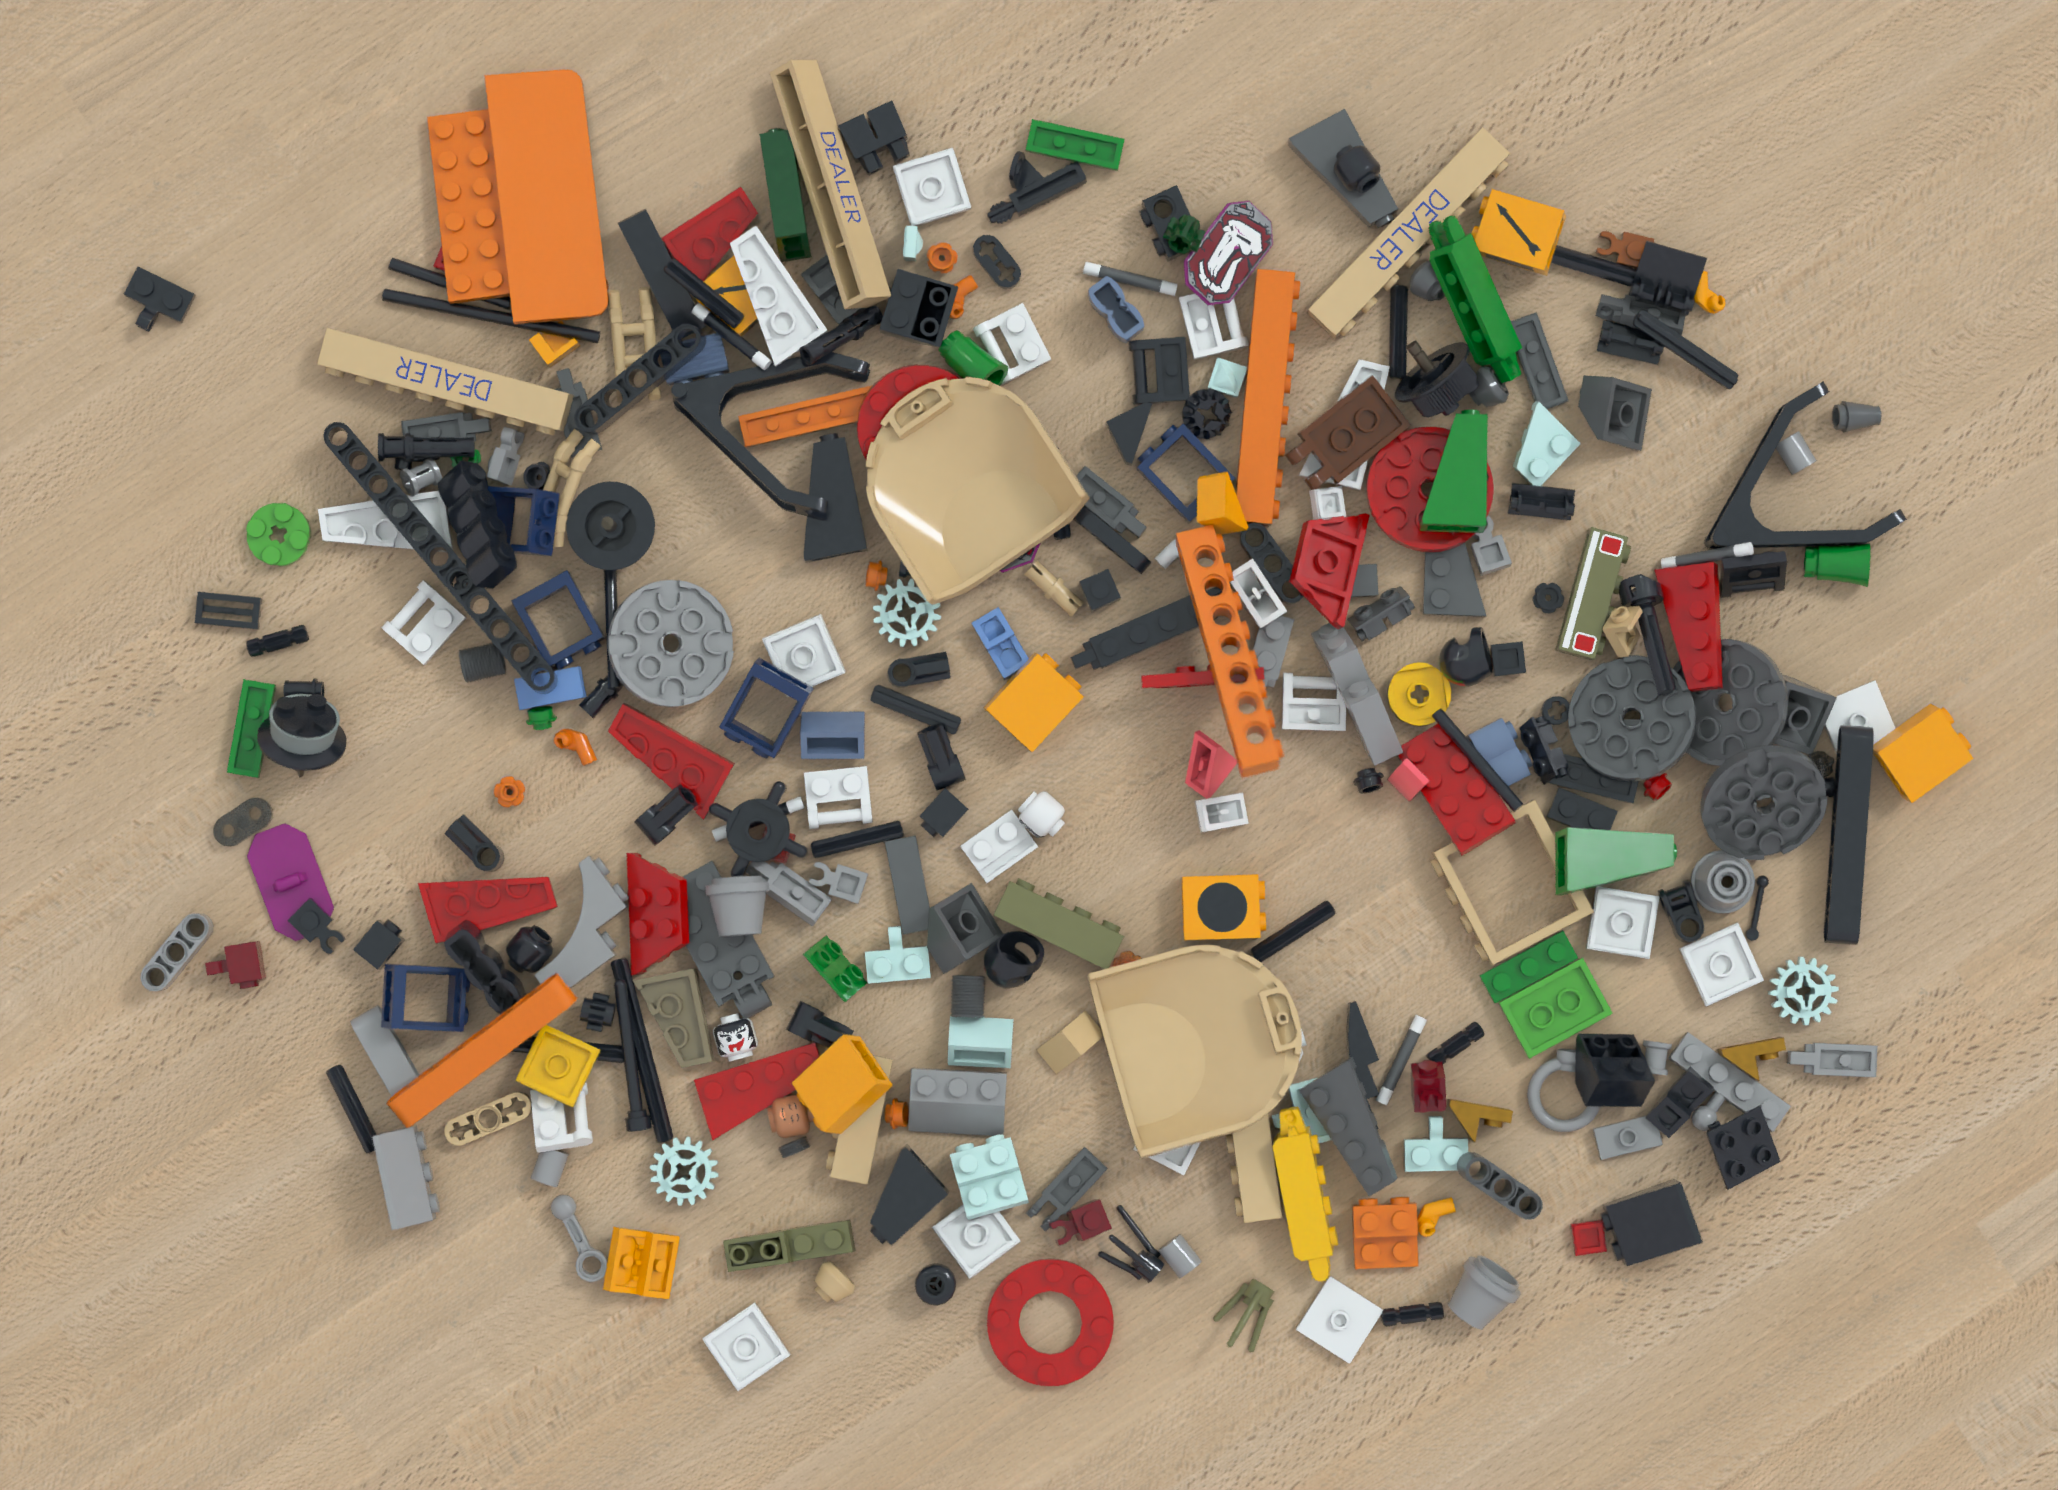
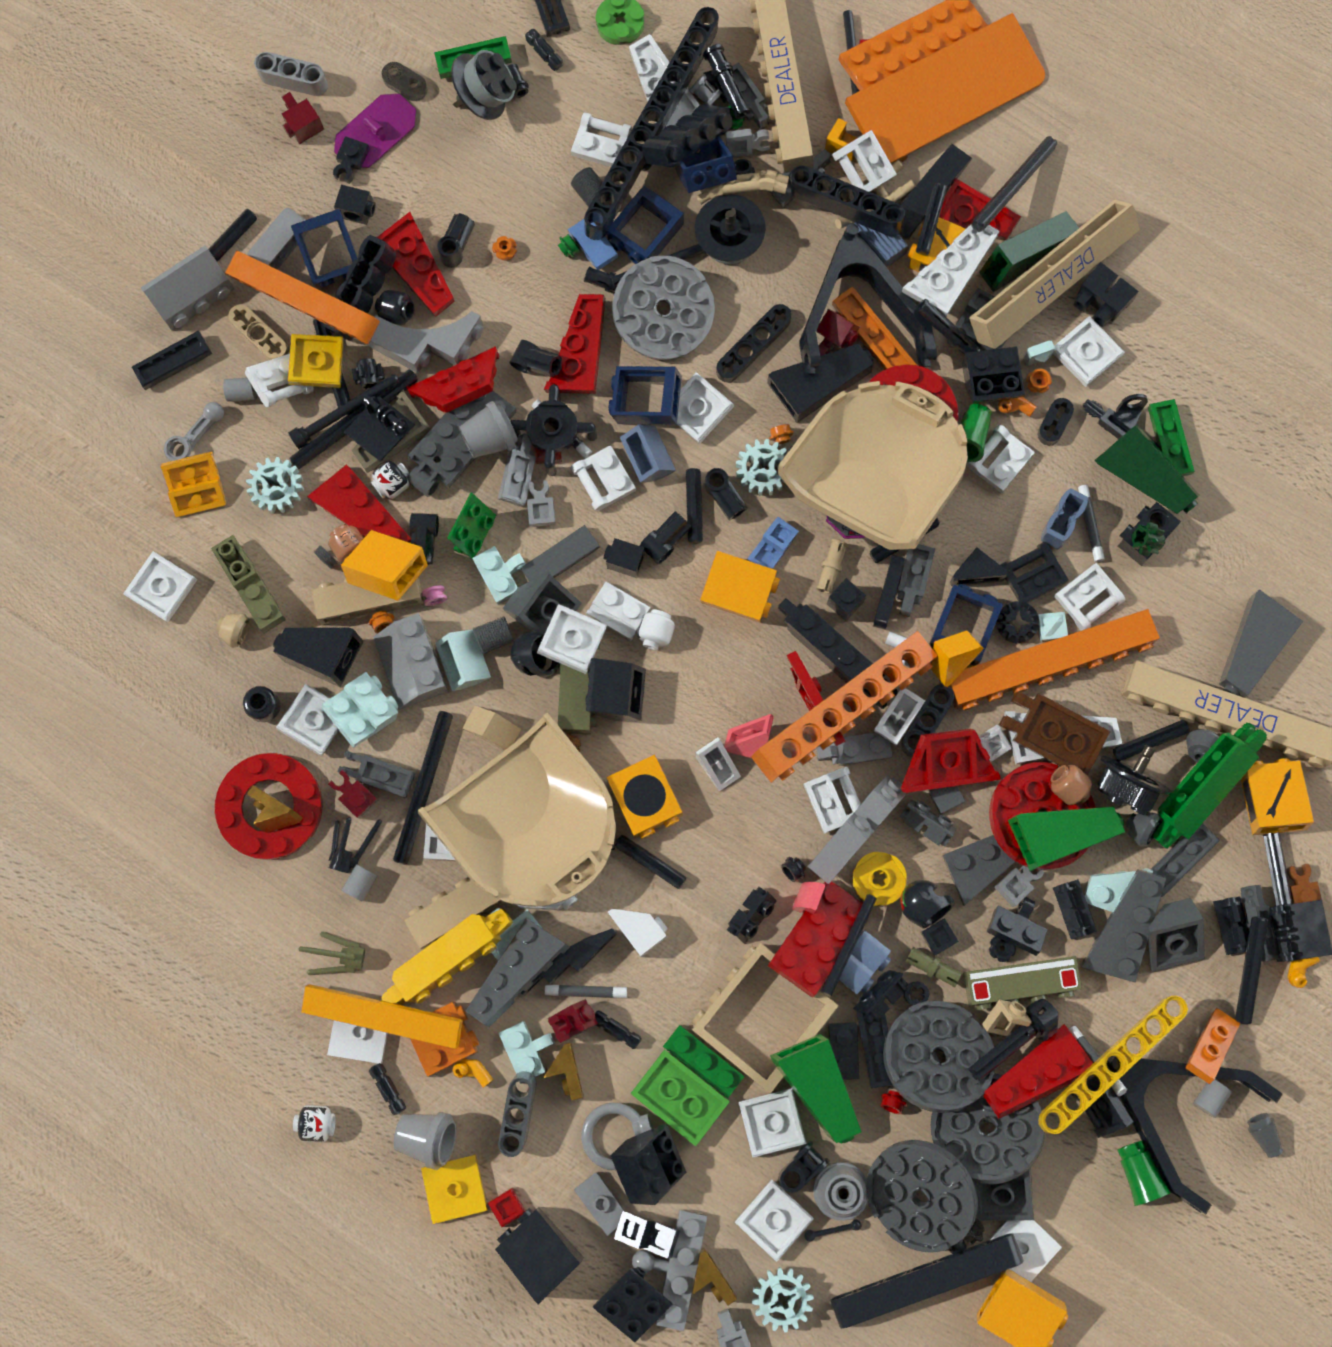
camera: 75 degrees right, 10 degrees down
black piece [382,289,601,344] -> none
orange arm [554,728,597,766] -> none
black bar [692,303,772,370] -> none
black axle [811,821,904,858] -> none
shield [1184,201,1273,306] -> none
black head [1333,145,1381,193] -> none
light grey bush [1643,1040,1672,1076] -> none
none -> black plate [132,330,212,390]
none -> pearl gold slope [247,785,303,833]
none -> white head [293,1105,336,1143]
none -> light orange tile [301,984,463,1049]
none -> black hinge [344,396,415,462]
none -> black axle [393,711,453,865]
none -> bright pink bush [421,585,447,606]
none -> yellow plate [421,1154,488,1224]
none -> white plate [537,604,607,674]
none -> black slope [585,658,646,721]
none -> white slope [608,909,668,957]
none -> black beam [716,304,792,383]
none -> black hinge [727,887,777,944]
none -> dark red brick [816,309,860,356]
none -> white plate [832,130,897,191]
none -> olive pin [905,947,962,988]
none -> black axle [971,136,1058,232]
none -> black plate [987,897,1048,956]
none -> yellow beam [1038,995,1188,1134]
none -> nougat head [1051,765,1092,805]
none -> dark grey wing [1081,869,1166,983]
none -> dark green slope [1094,425,1200,514]
none -> orange plate [1185,1007,1241,1084]

